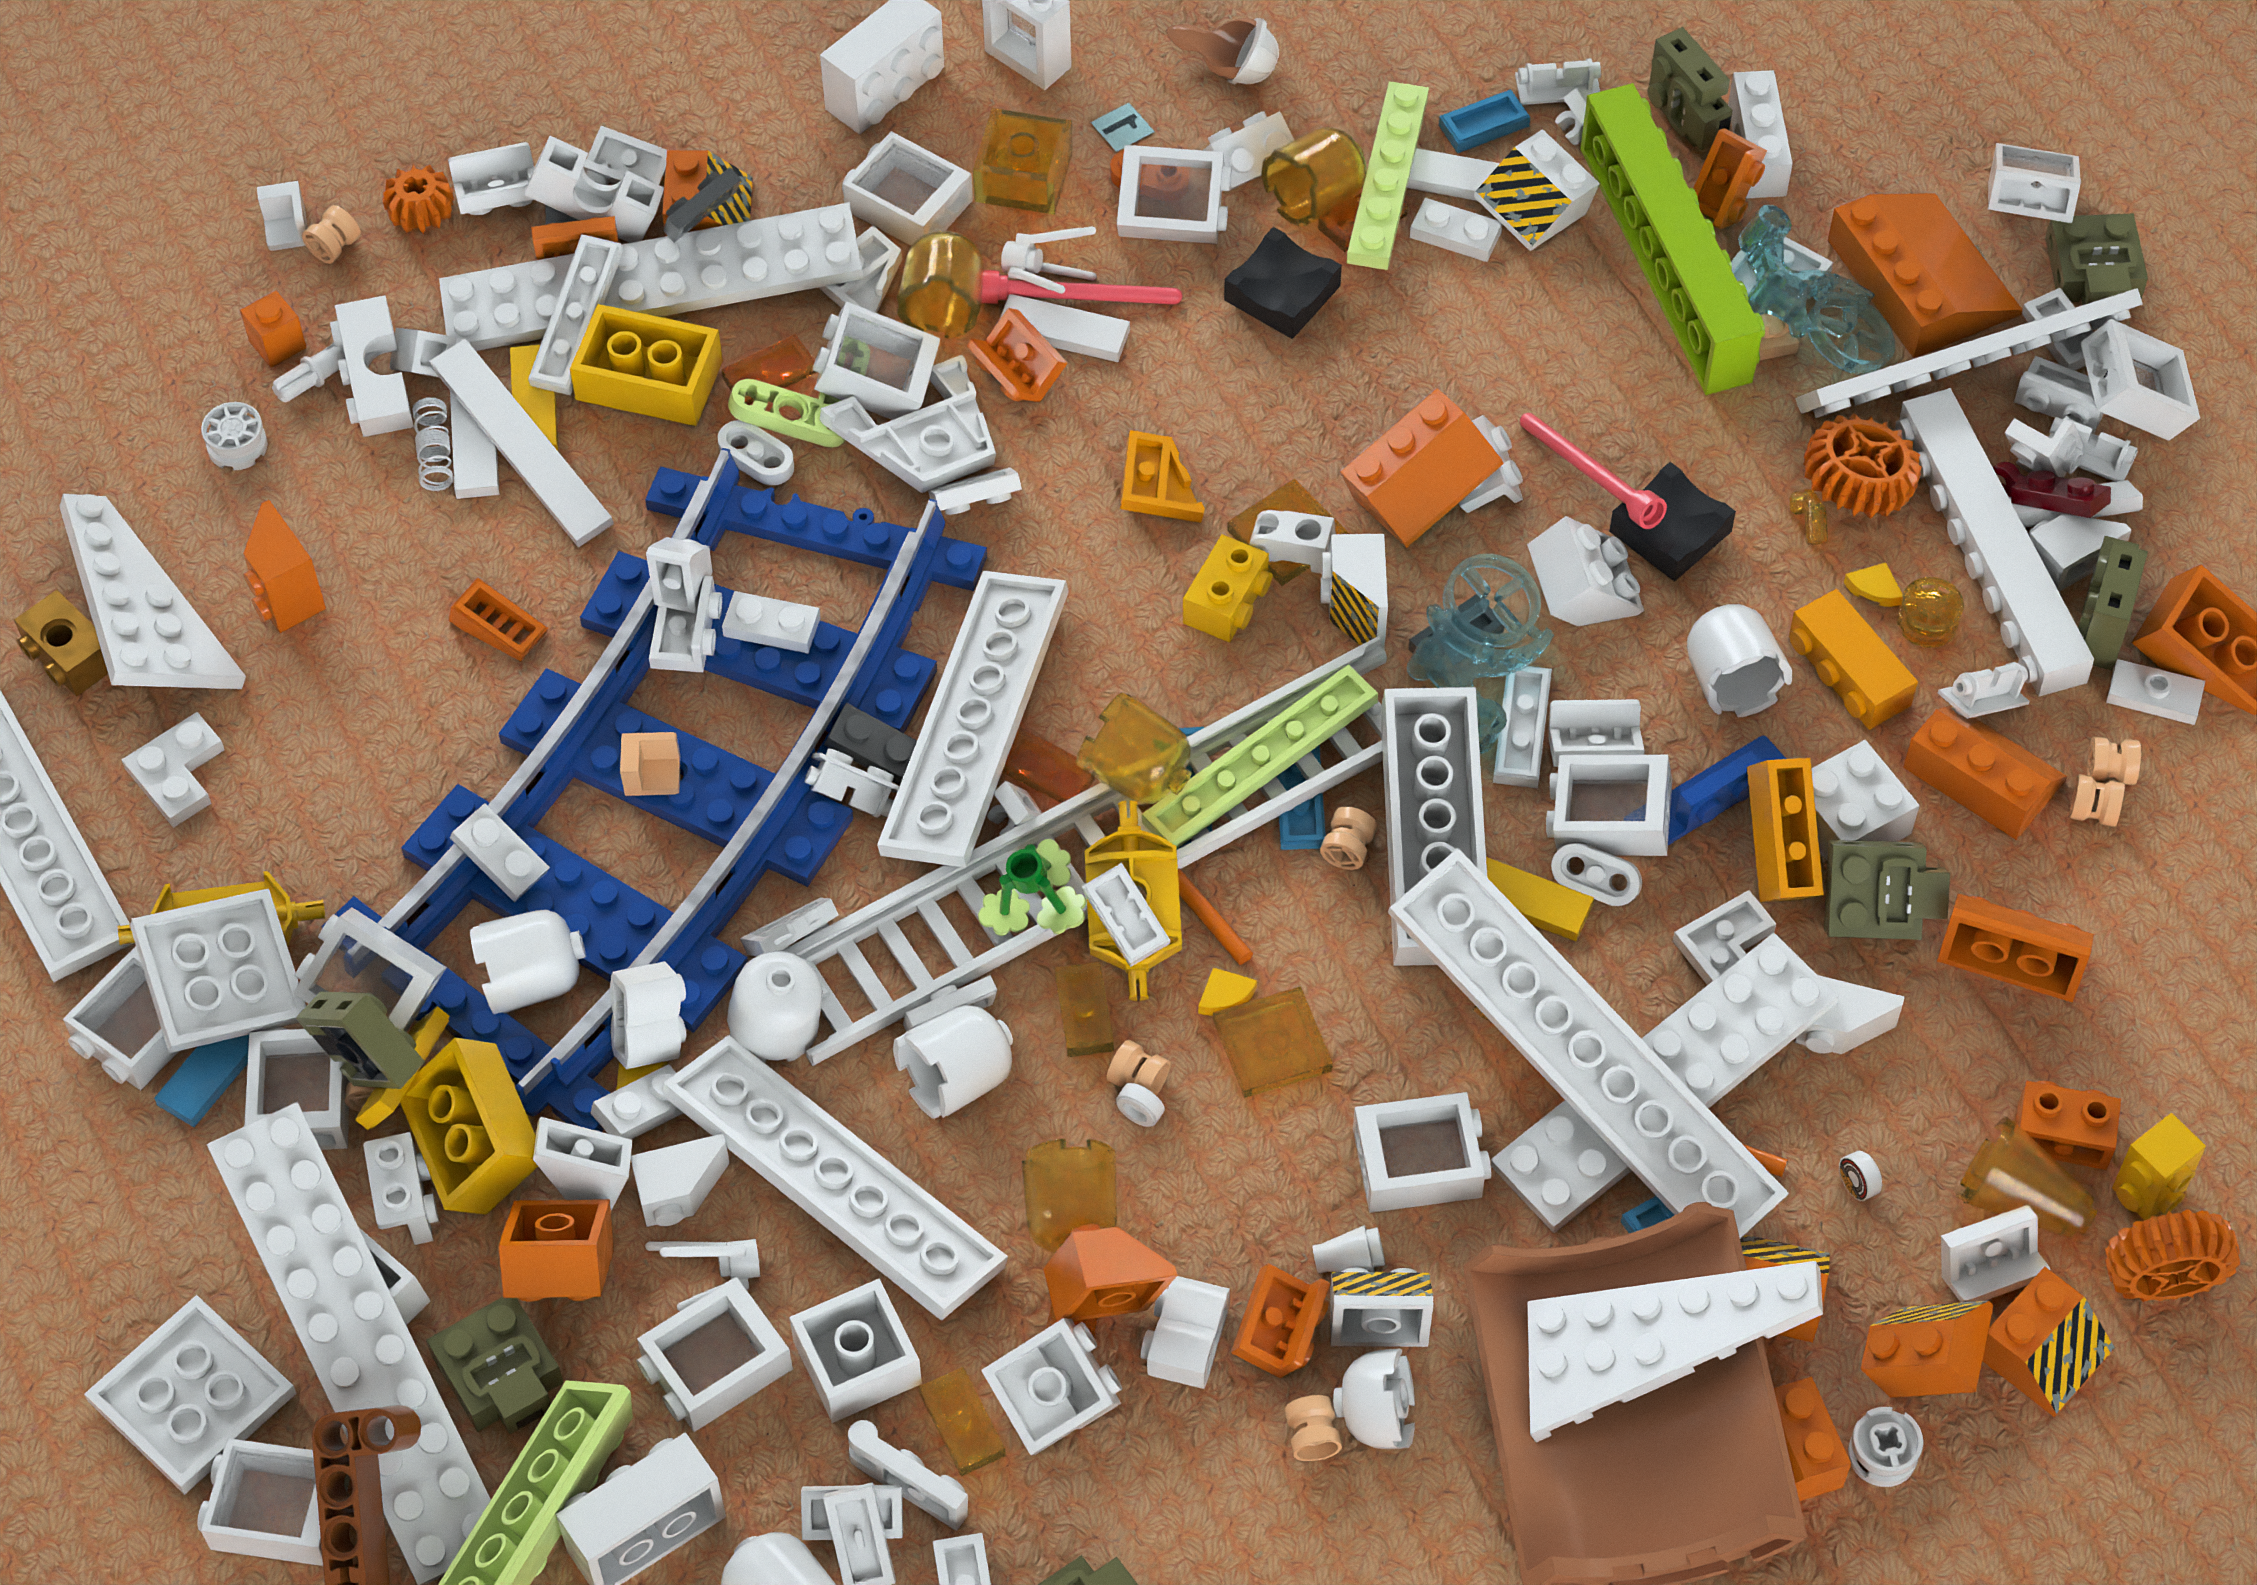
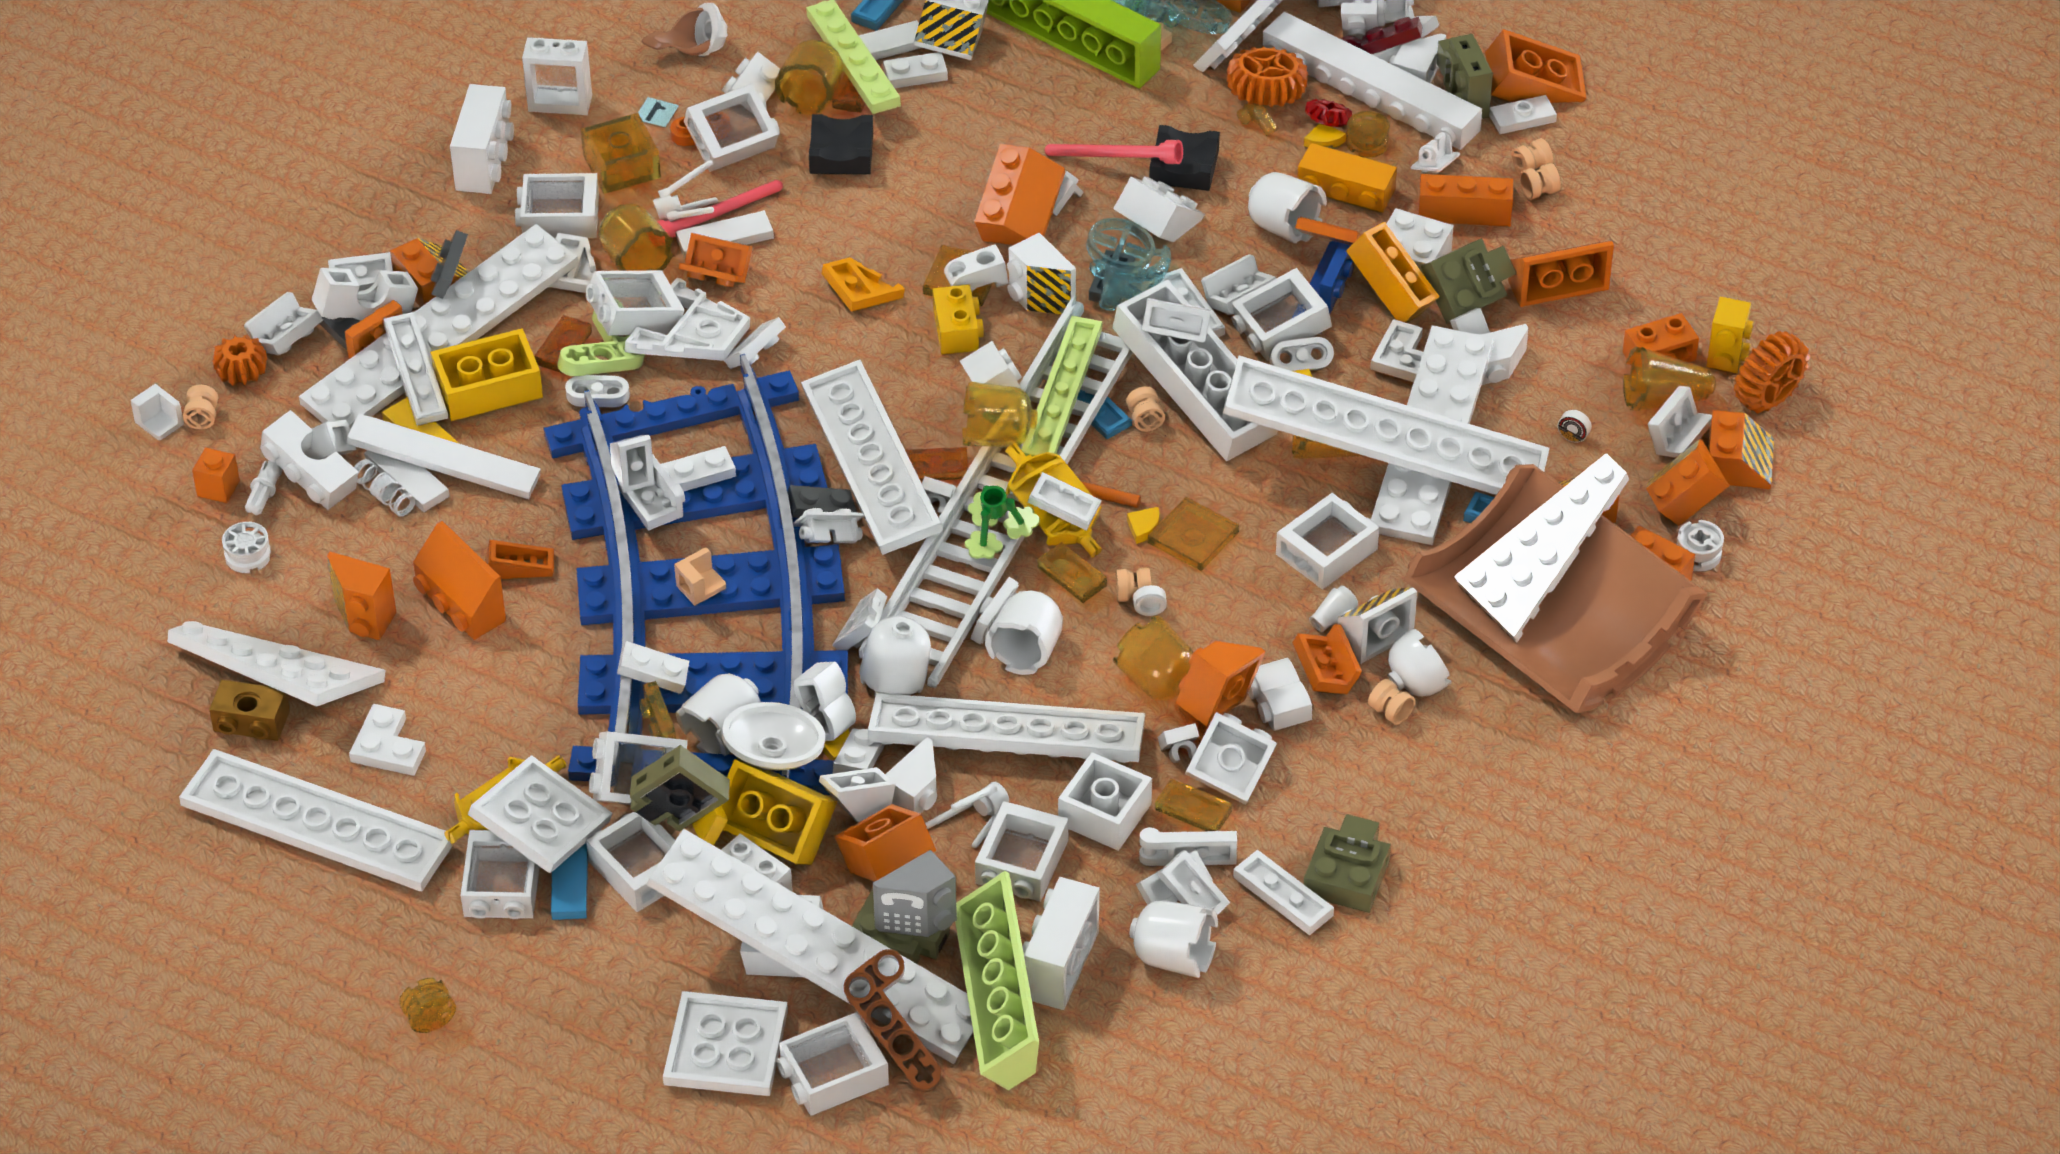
camera: 35 degrees left, 10 degrees down
none -> orange slope [413,521,506,640]
none -> clear yellow plate [639,681,676,755]
none -> white dish [722,702,825,770]
none -> light grey slope [873,850,957,937]
none -> white brick [960,341,1023,411]
none -> white plate [1141,298,1211,343]
none -> white tile [1157,723,1199,763]
none -> orange tile [1295,217,1362,245]
none -> red gear [1305,99,1353,127]
none -> white tile [1450,308,1490,335]

